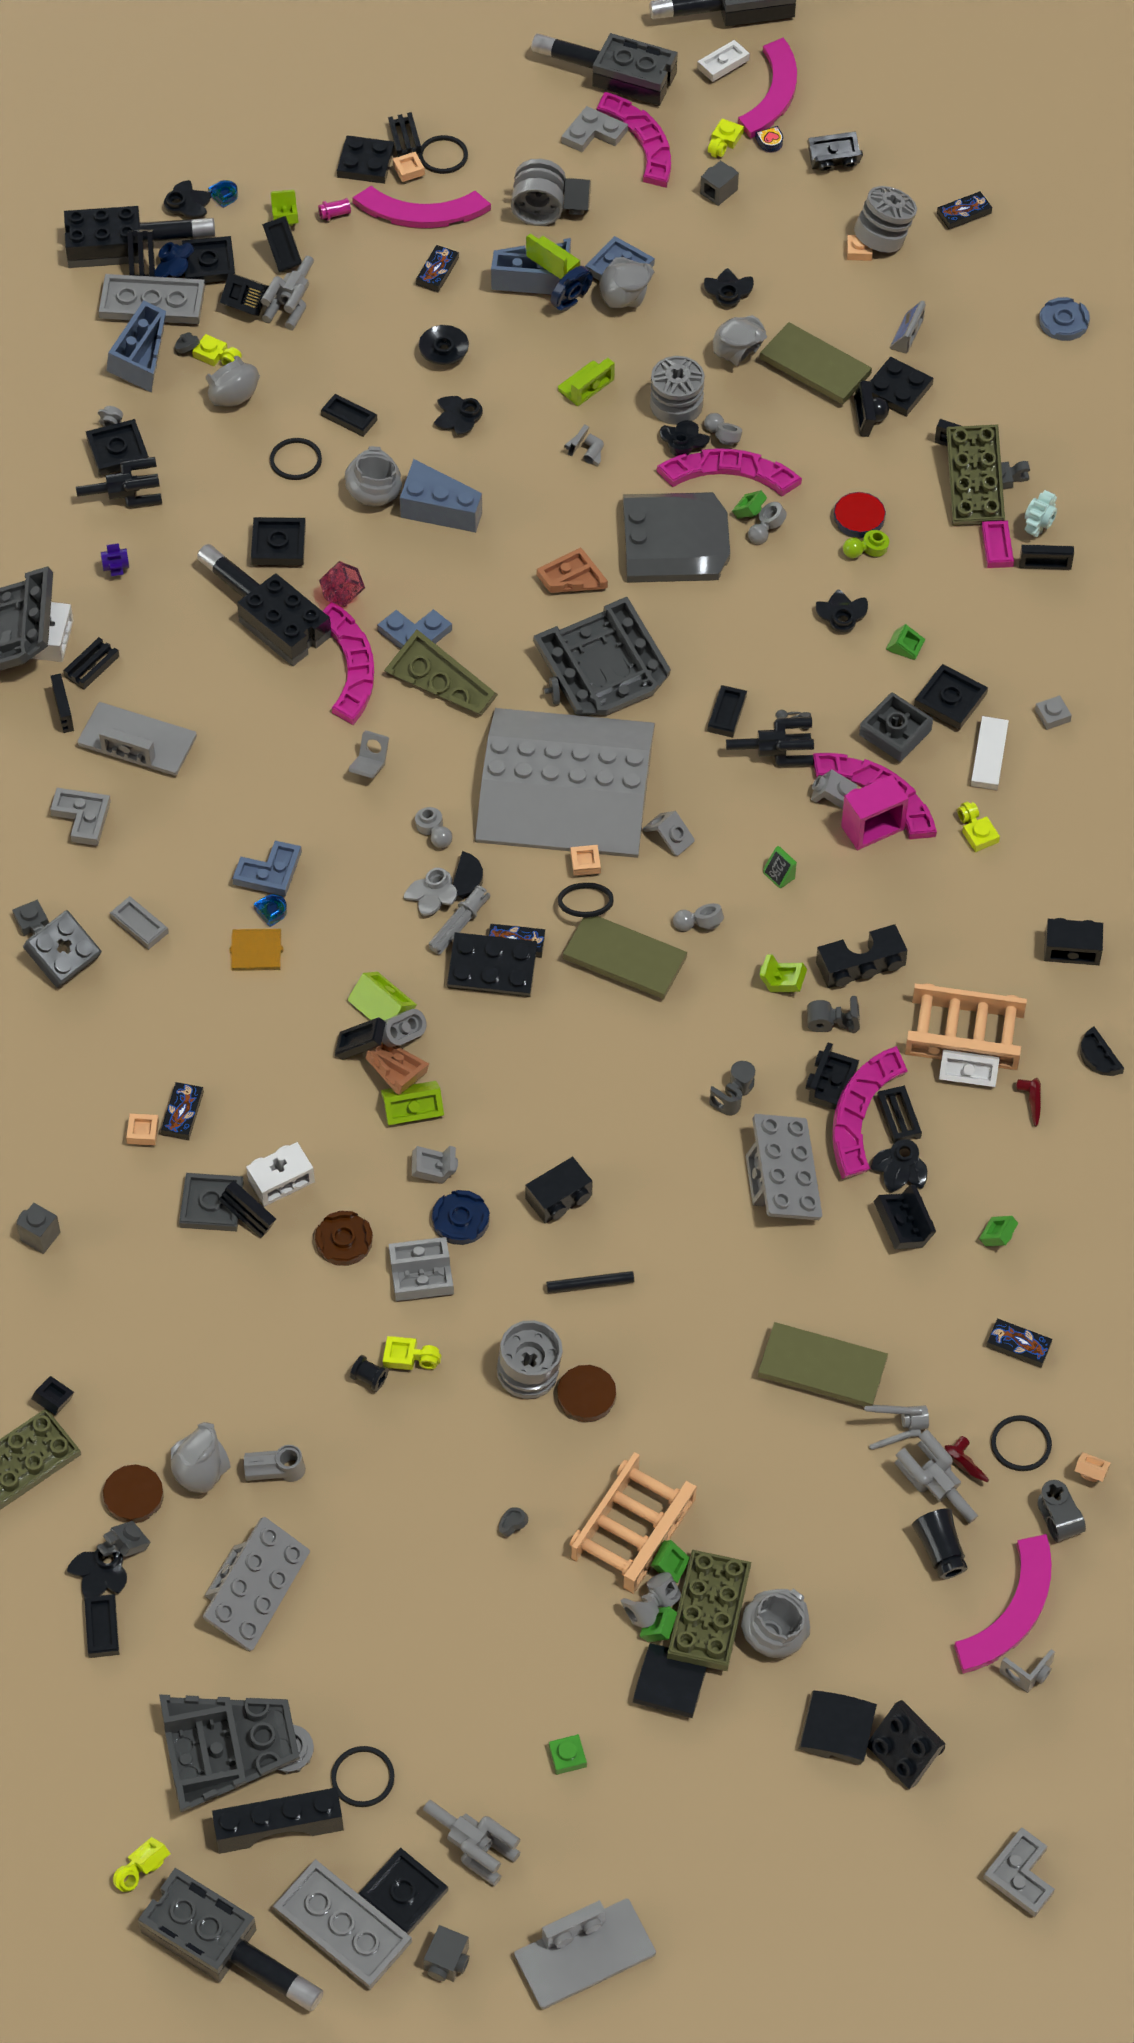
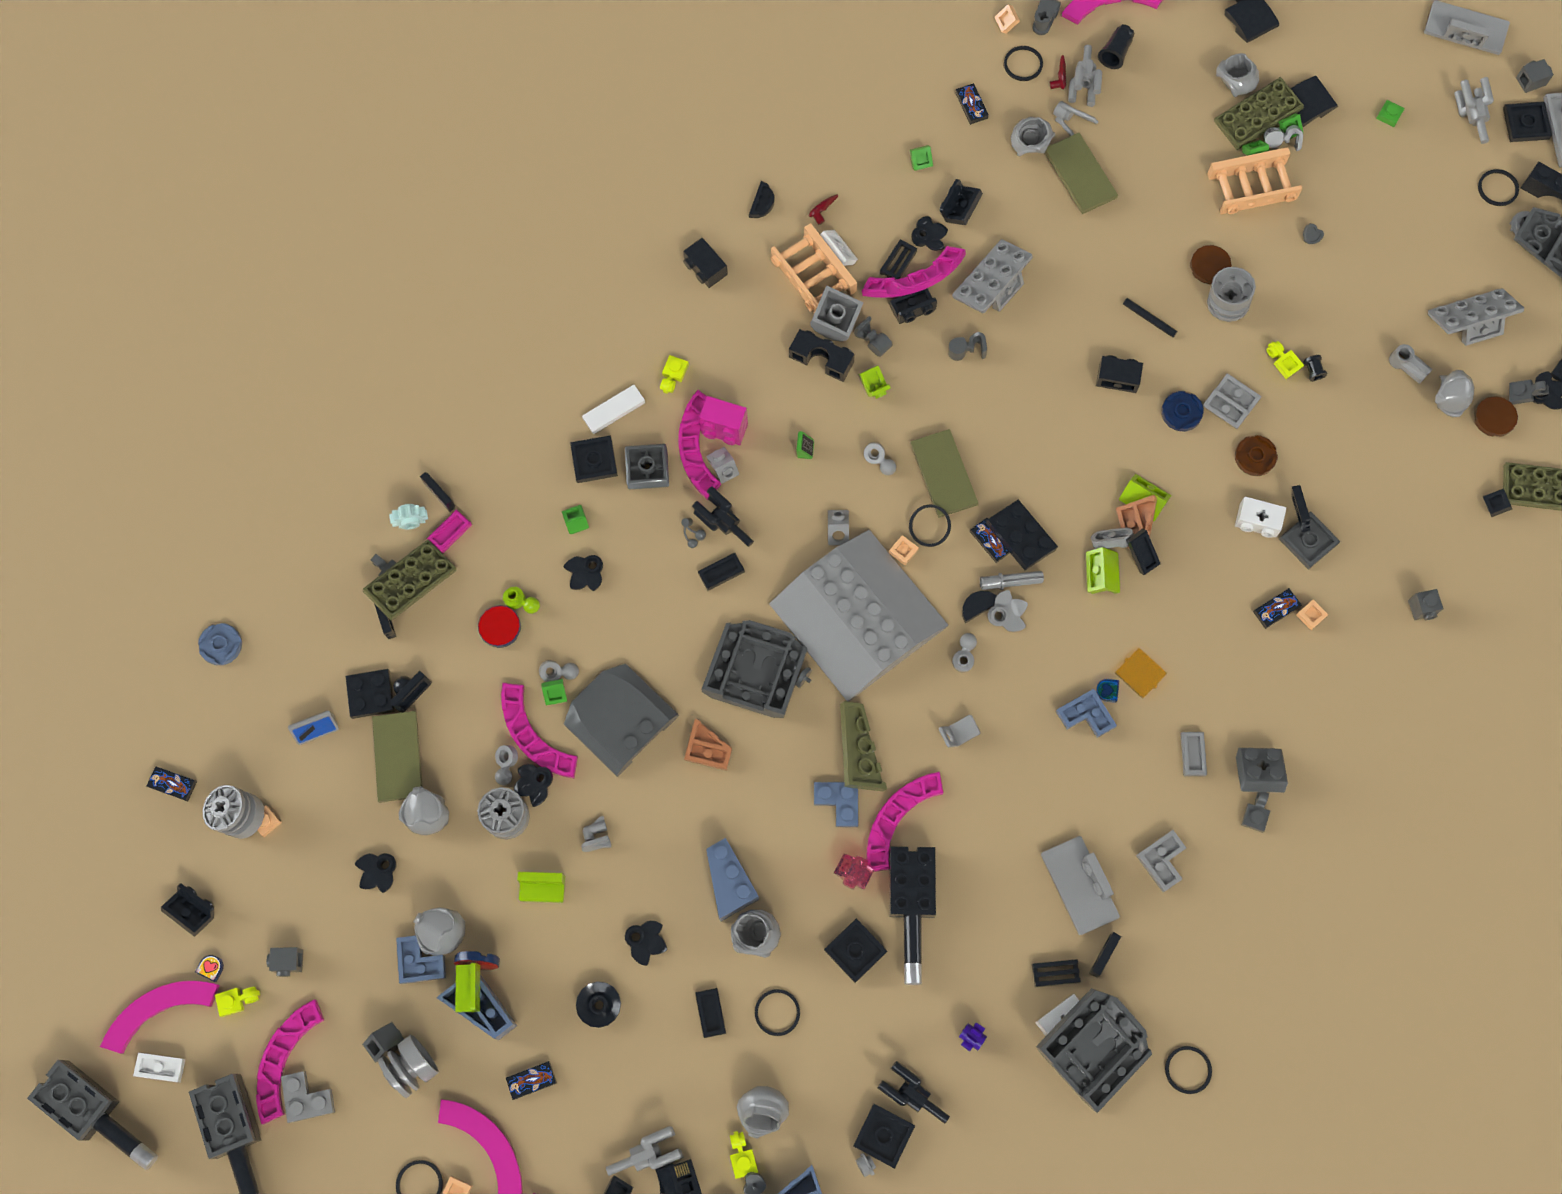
camera: 130 degrees left, 15 degrees up
light grey bracket [412,1146,458,1184] -> none
light grey plate [1035,696,1072,730] -> none
none -> light grey brick [810,286,863,341]
none -> light grey helmet [1011,117,1056,157]

